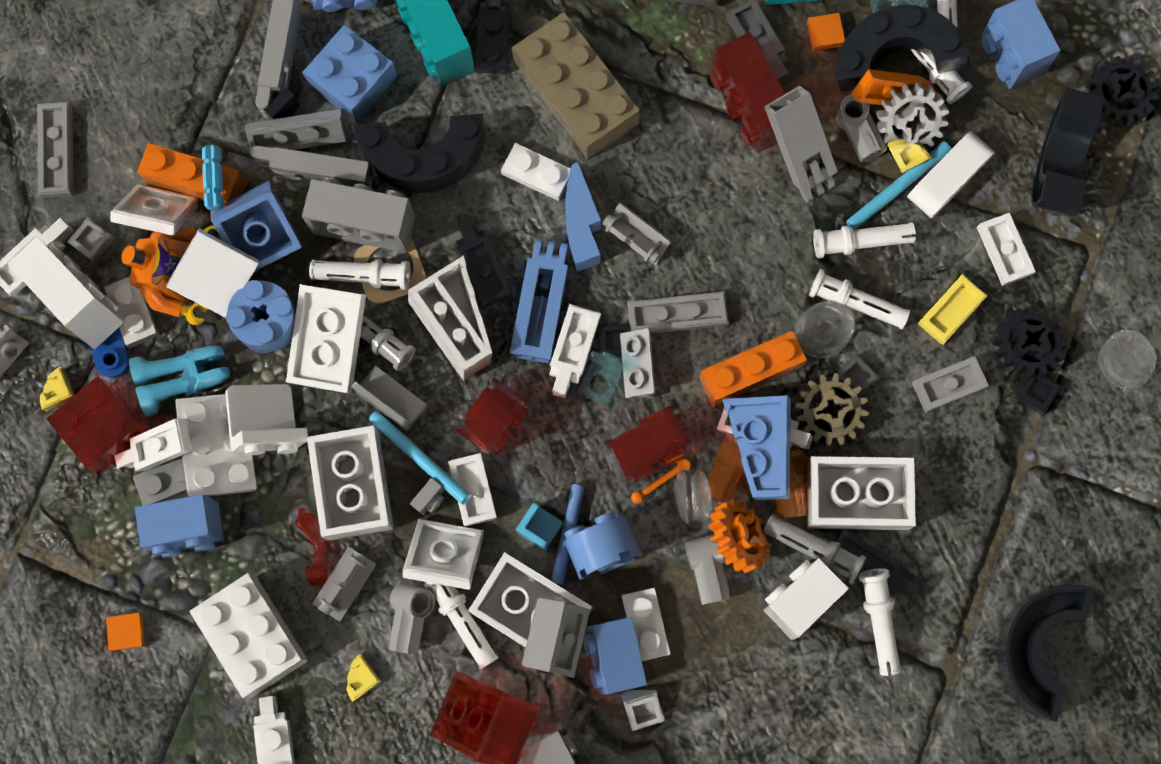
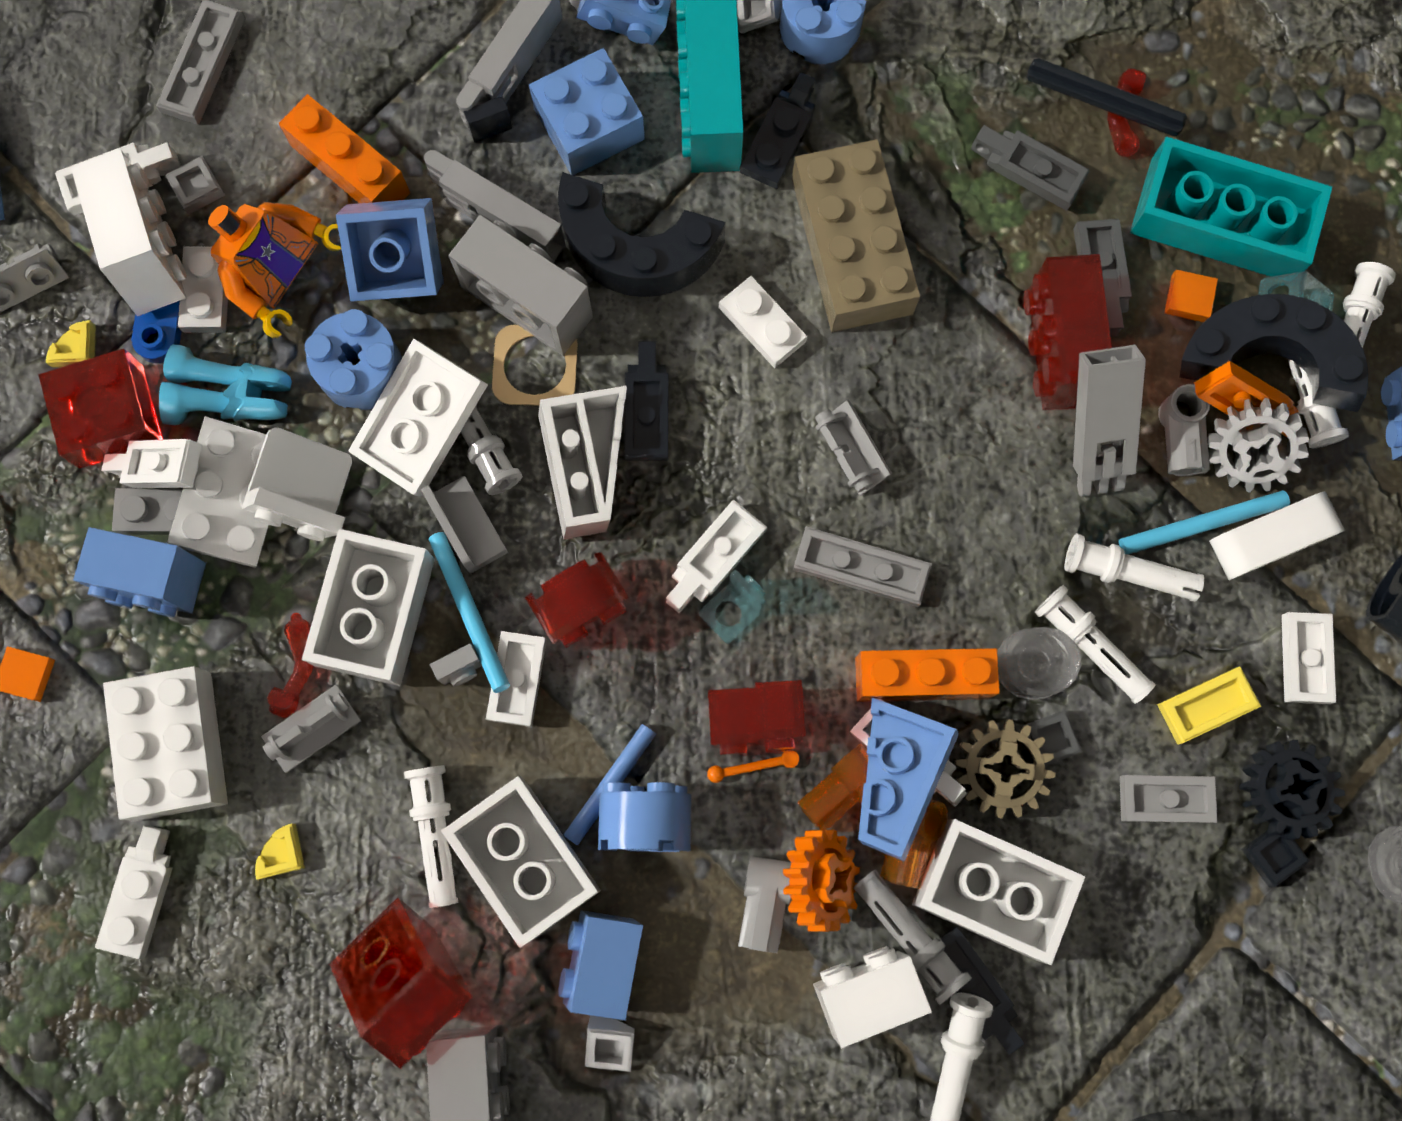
camera: 15 degrees right, 0 degrees up
white tile [111,184,198,236] -> none
white tile [167,229,259,318] -> none
medium azure axle [202,145,224,210] -> none
light grey tile [245,109,348,150] -> none
white pin [309,259,411,290] -> none
light grey piece [389,582,435,654] -> none
white tile [403,519,484,590] -> none
medium blue hinge [510,239,569,364] -> none
medium azure panel [516,502,564,552] -> none
light grey panel [522,598,590,678] -> none
medium blue slope [565,162,601,272] -> none
black tile [598,323,630,360] -> none
light grey hinge [620,328,657,399] -> none
white plate [622,588,670,661] -> none
clear piece [674,469,711,524] -> none
light yellow tile [887,139,932,173] -> none

